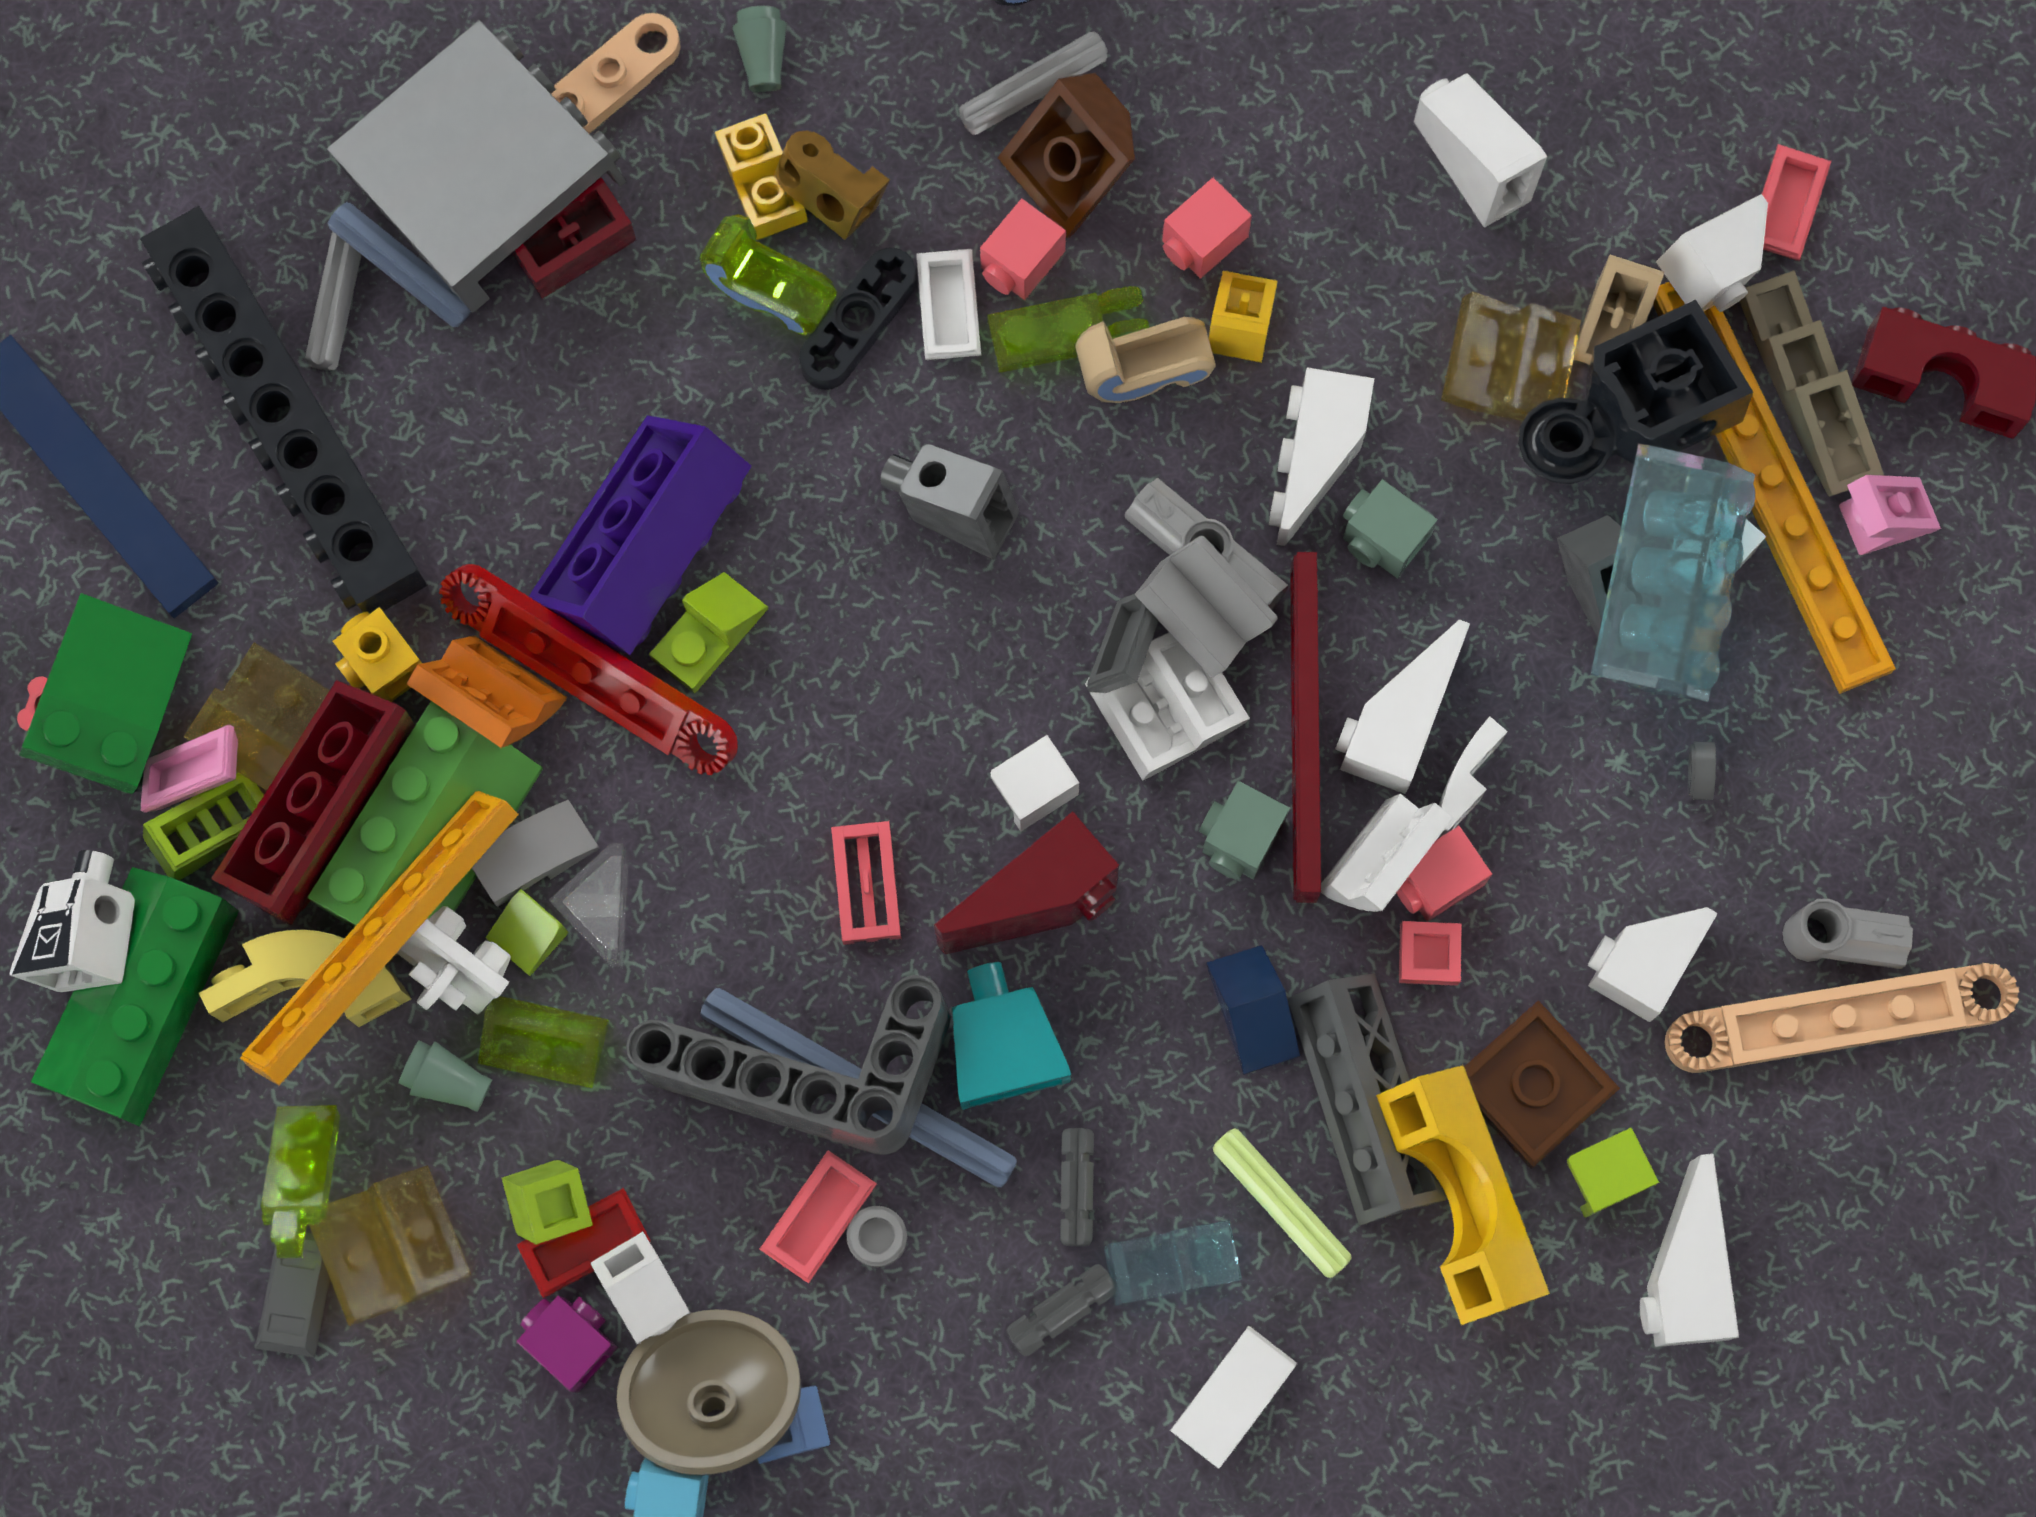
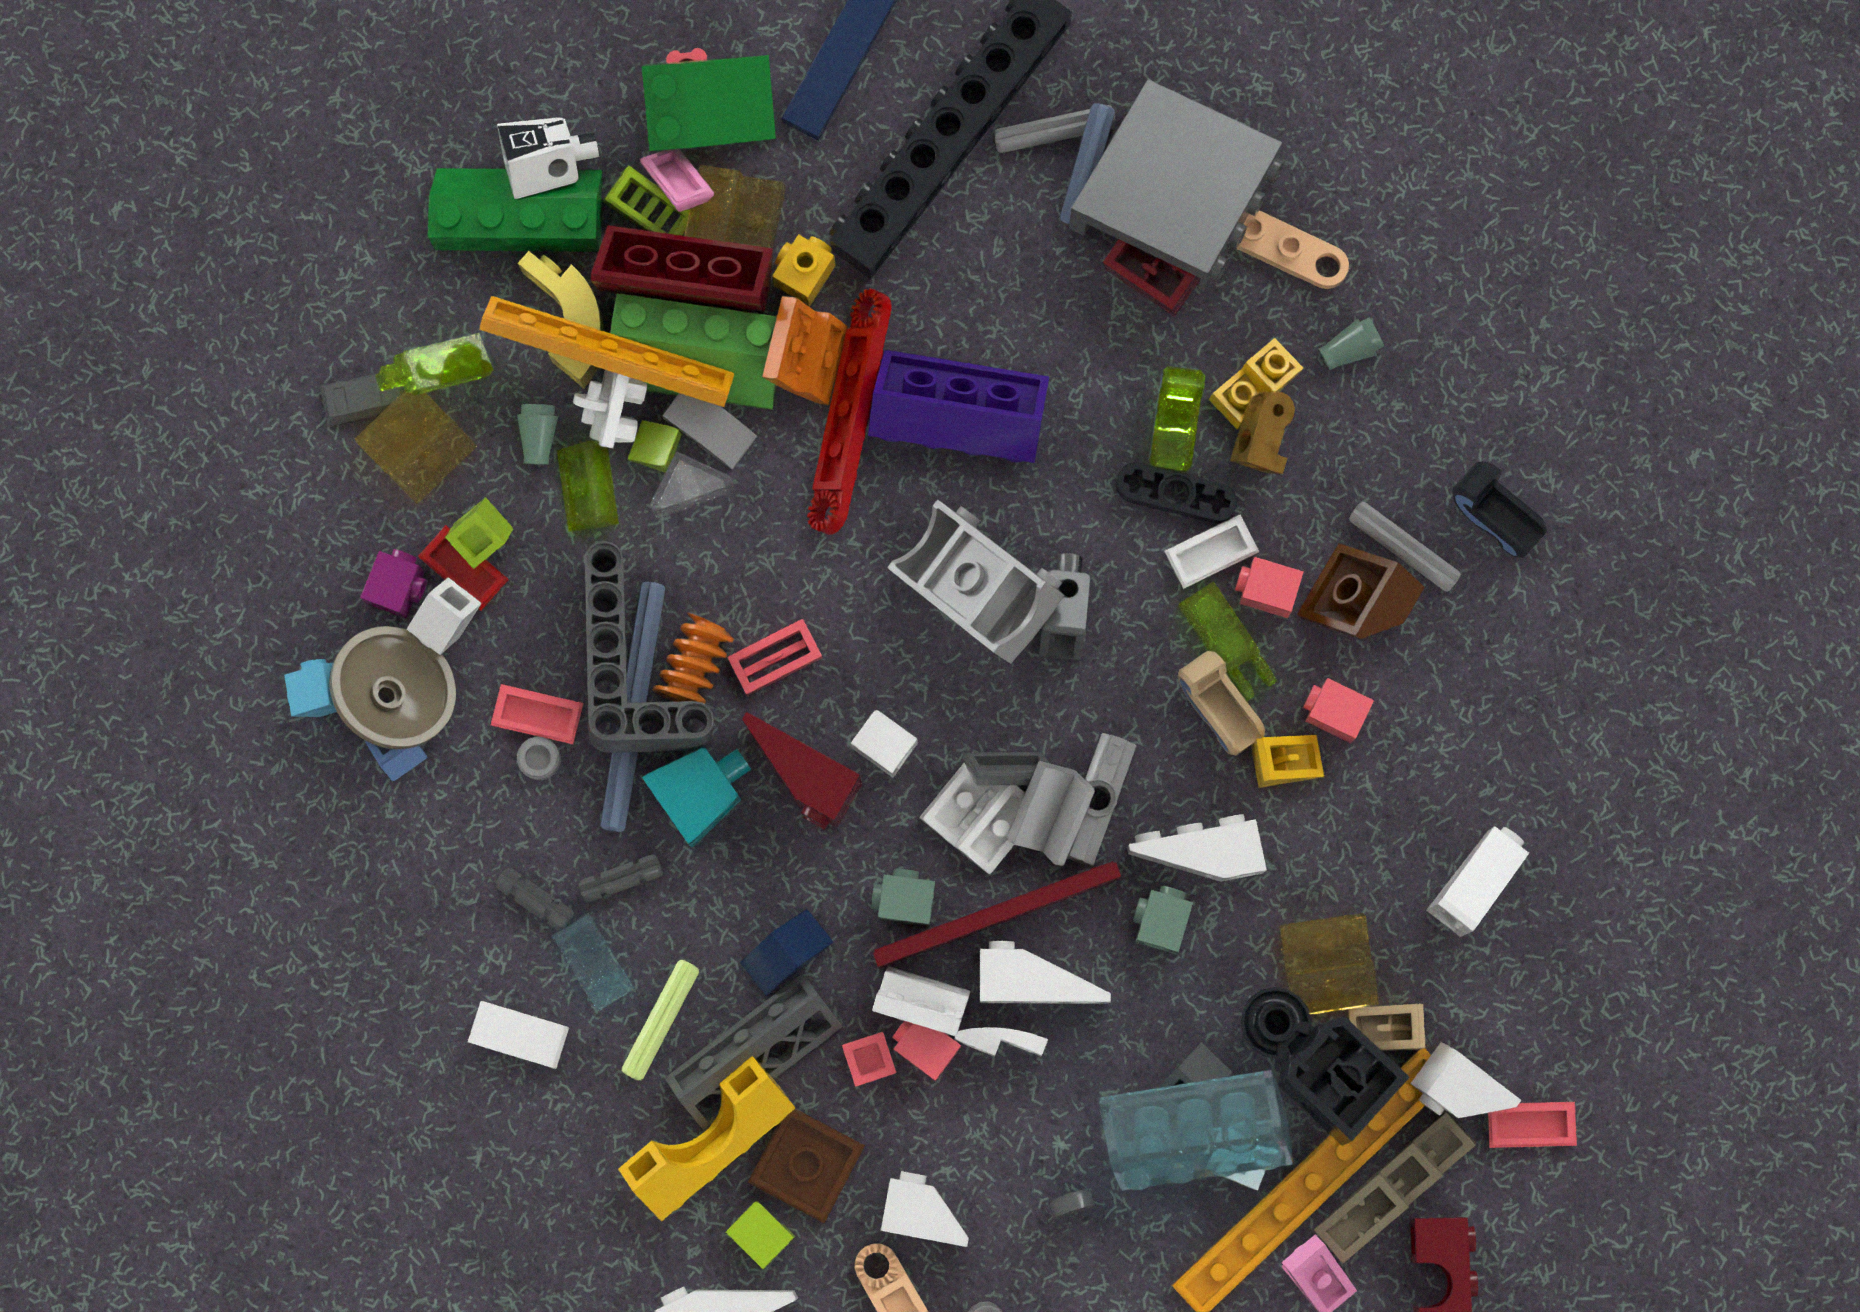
camera: 70 degrees right, 5 degrees up
lime slope [649,572,768,694] -> none
none -> orange piece [652,613,734,704]
none -> light grey piece [887,499,1065,664]

